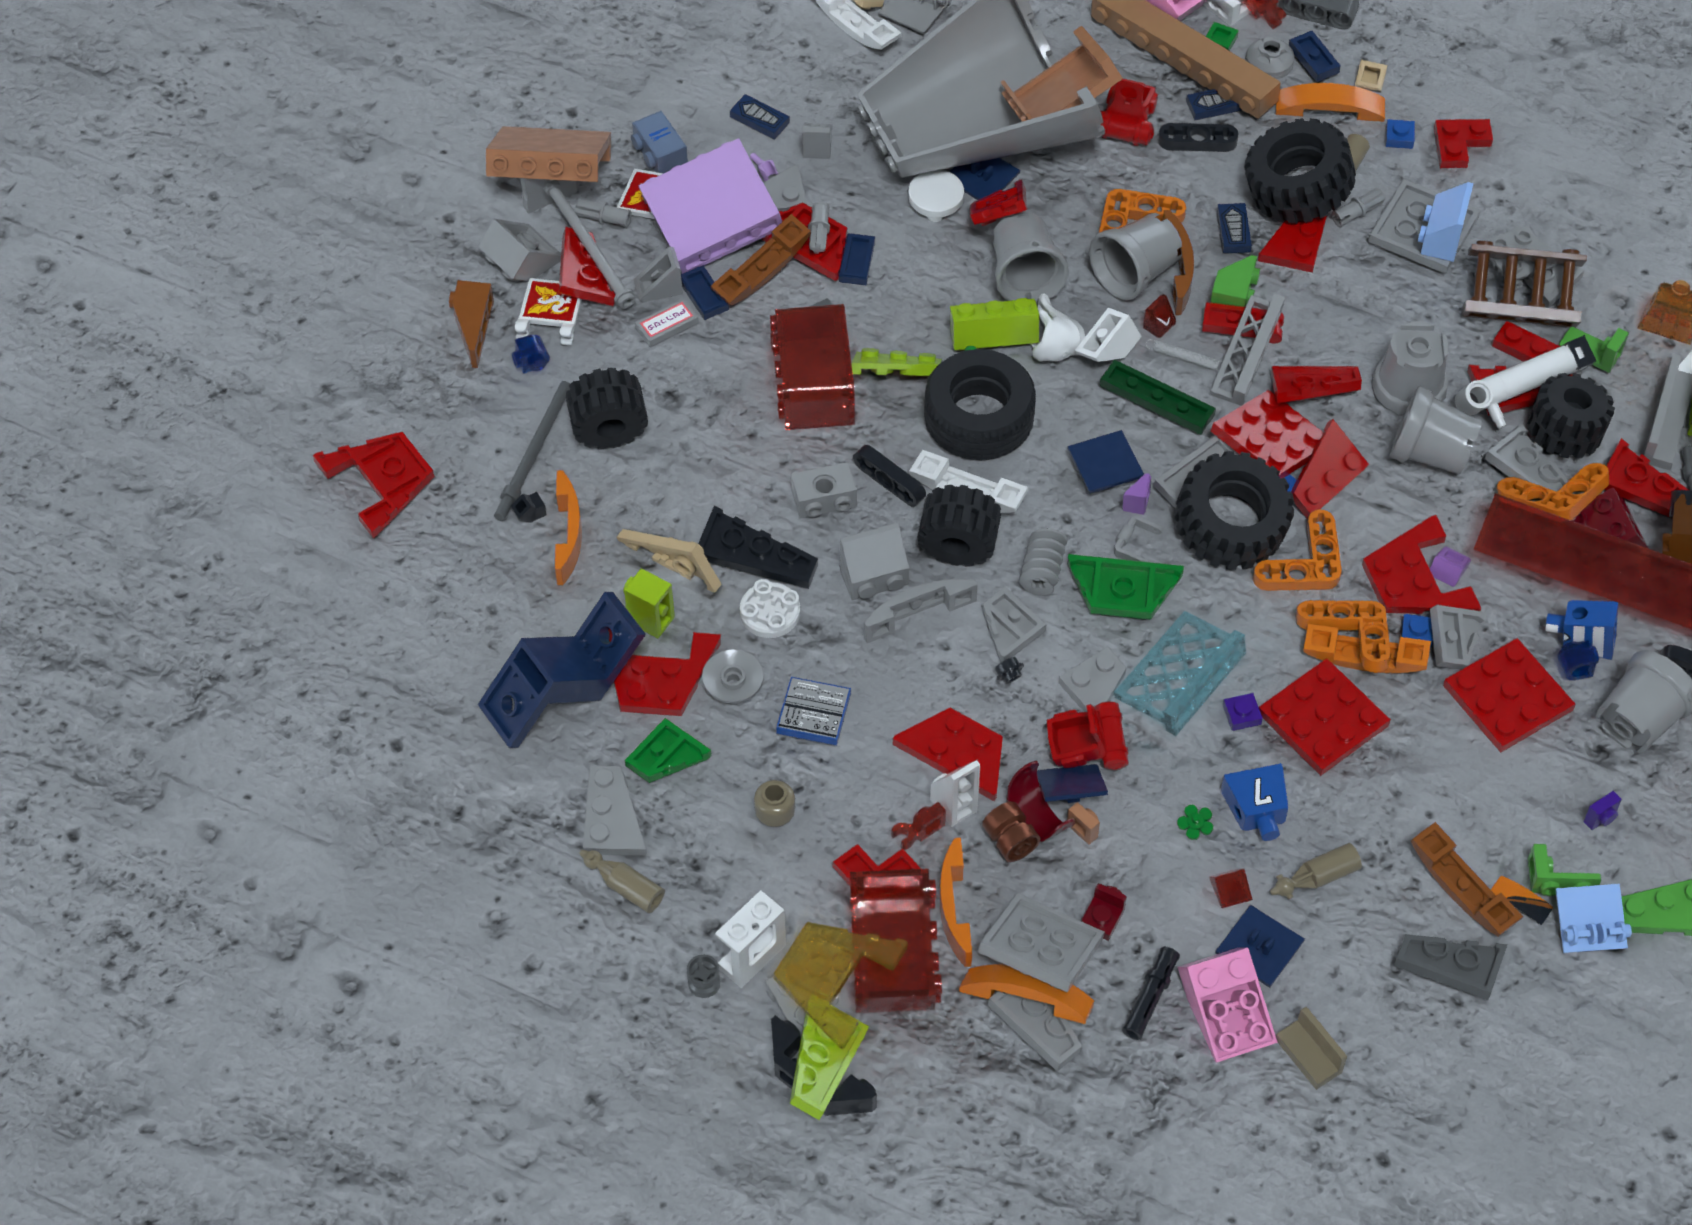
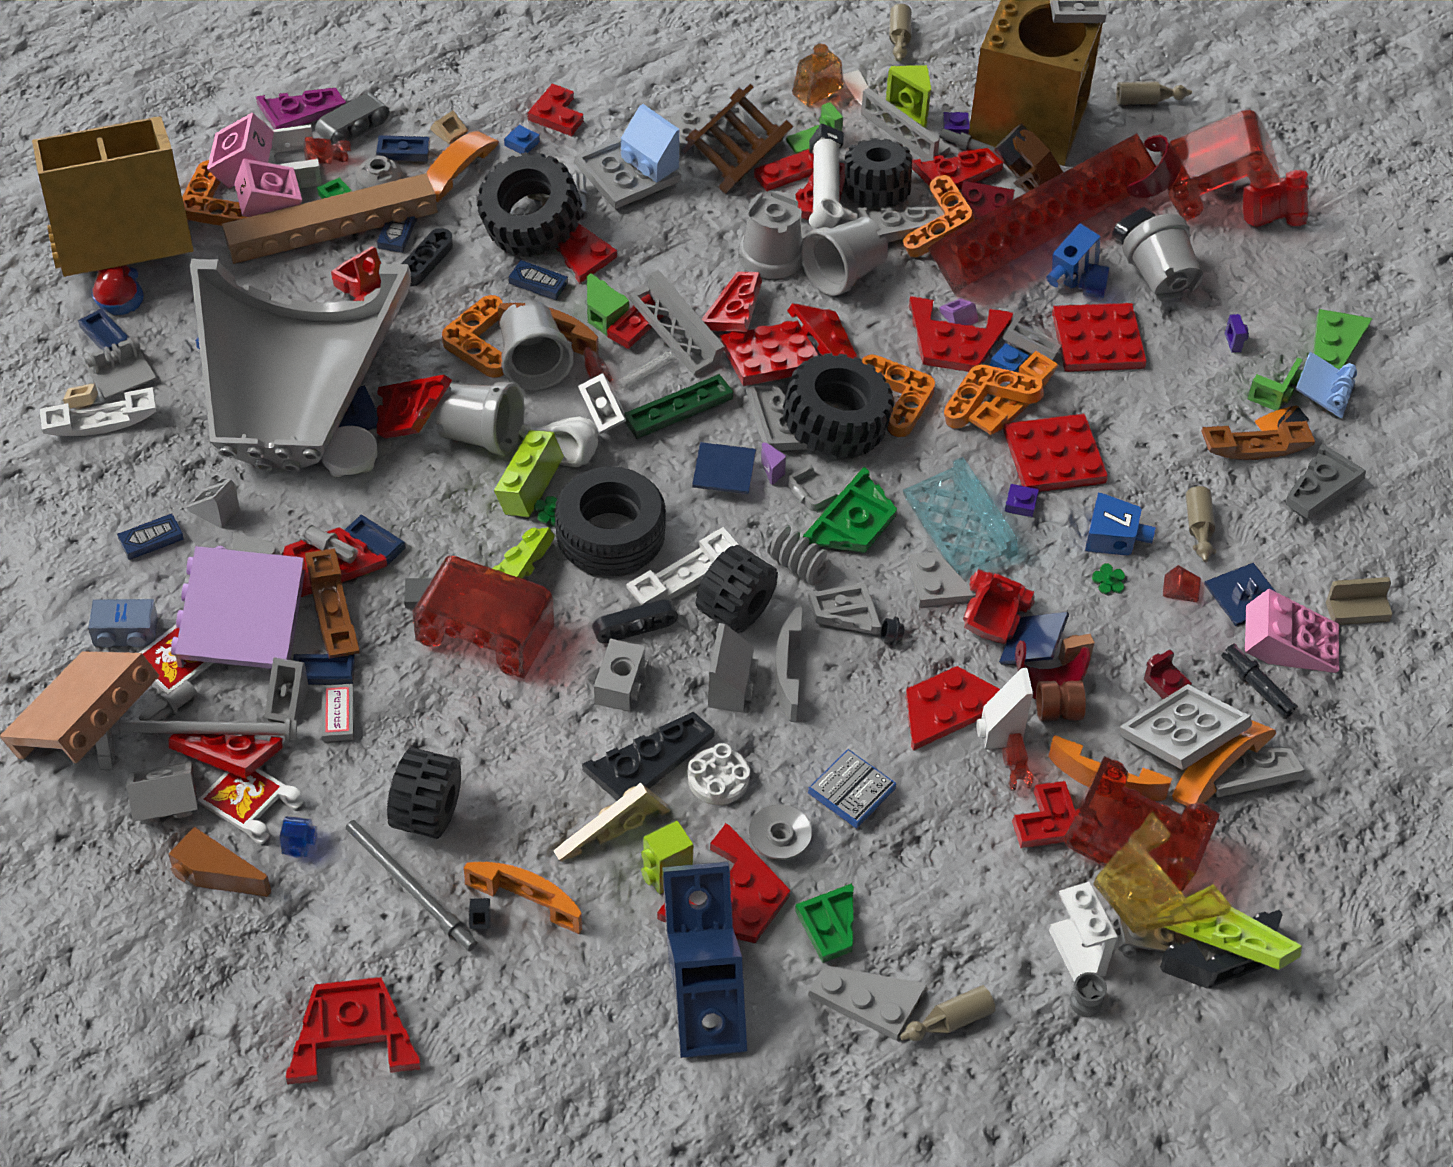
camera: 65 degrees left, 5 degrees down
dark tan head [754,780,796,827] -> none
nougat panel [1001,26,1123,122] -> none

